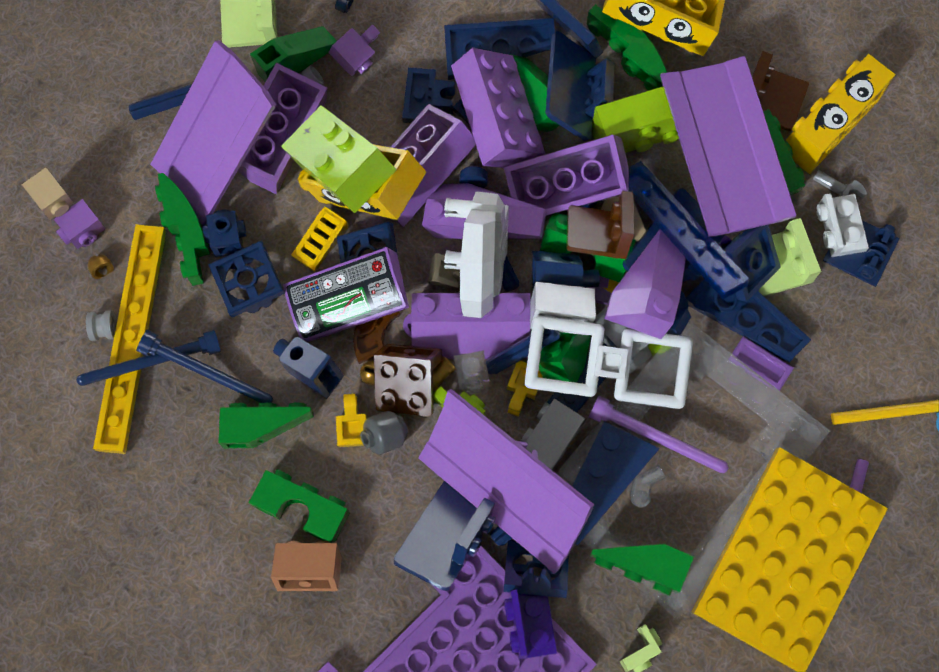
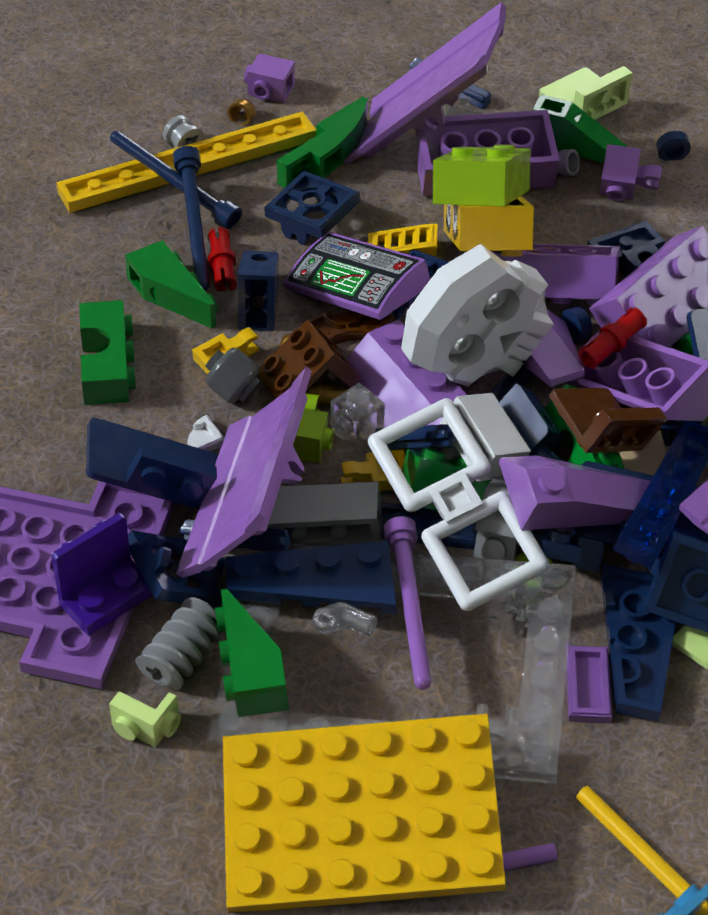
camera: 55 degrees right, 25 degrees down
tan slope [22,168,74,220] -> none
dark blue brick [203,209,247,257] -> none
nougat brick [271,541,342,591] -> none
none -> light grey piece [135,597,222,690]
none -> white tile [187,415,225,452]
none -> red pin [207,227,237,292]
none -> red pin [578,307,647,369]

